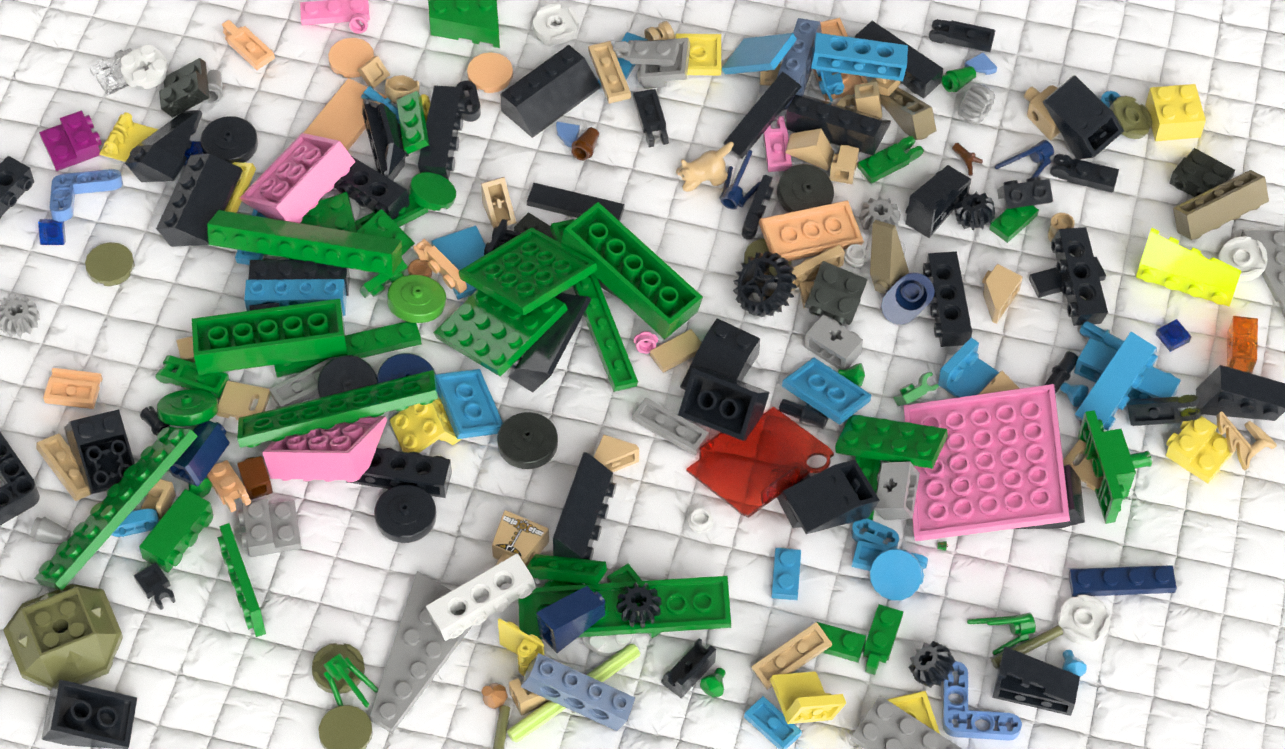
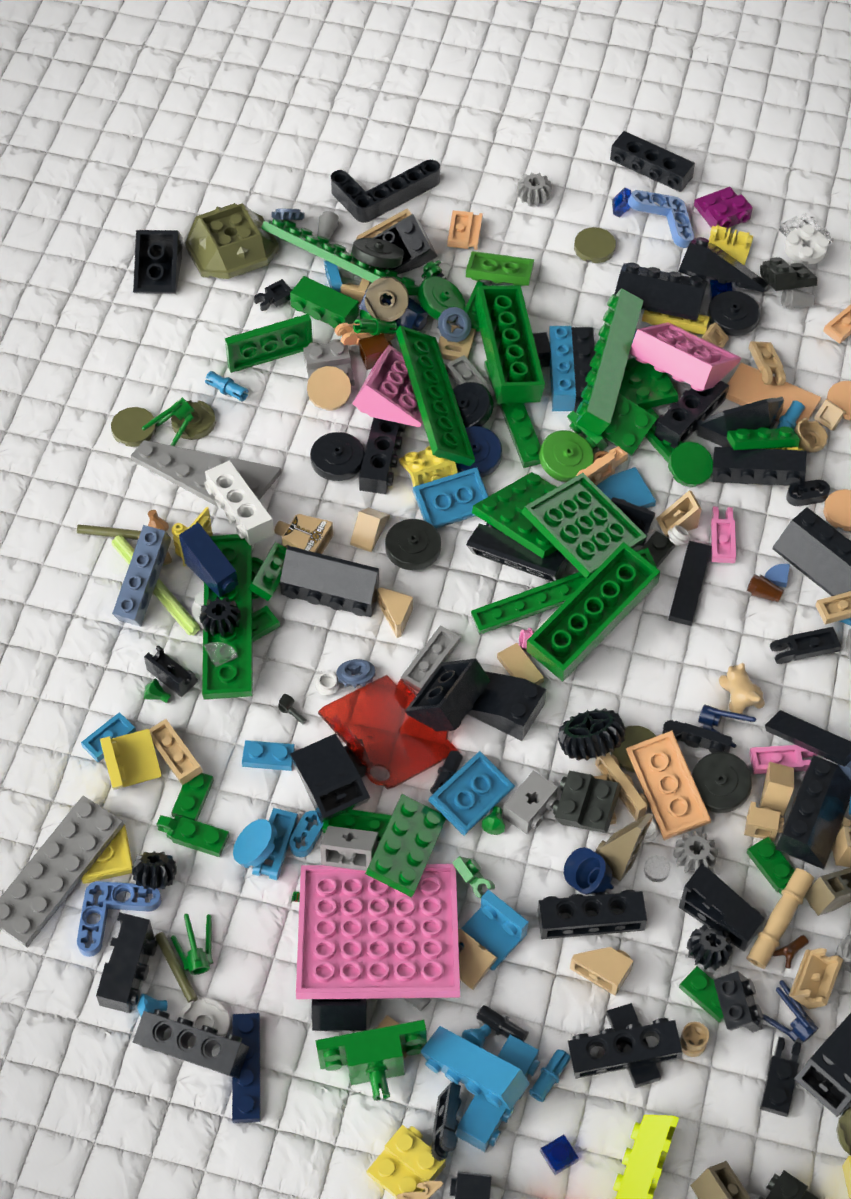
camera: 90 degrees right, 0 degrees up
none -> black brick [133,1009,249,1079]
none -> clear tile [204,642,238,667]
none -> dark azure pin [205,371,249,402]
none -> sand blue gear [271,209,305,220]
none -> pearl dark grey hand [278,694,307,725]
none -> tan tile [307,366,351,411]
none -> sand blue gear [336,659,376,688]
none -> tan slope [350,507,390,552]
none -> pearl dark grey wheel [351,238,404,268]
none -> green pin [353,318,397,336]
none -> dark tan plate [365,277,409,322]
none -> green plate [421,260,442,279]
none -> sand blue gear [437,307,471,343]
none -> bright green plate [465,251,534,286]
none -> white plate [668,525,690,546]
none -> tan plate [702,322,729,349]
none -> bright pink hinge [711,506,736,563]
none -> tan piece [746,868,814,969]
none -> tan hinge [748,341,786,385]
none -> tan hinge [789,948,843,1009]

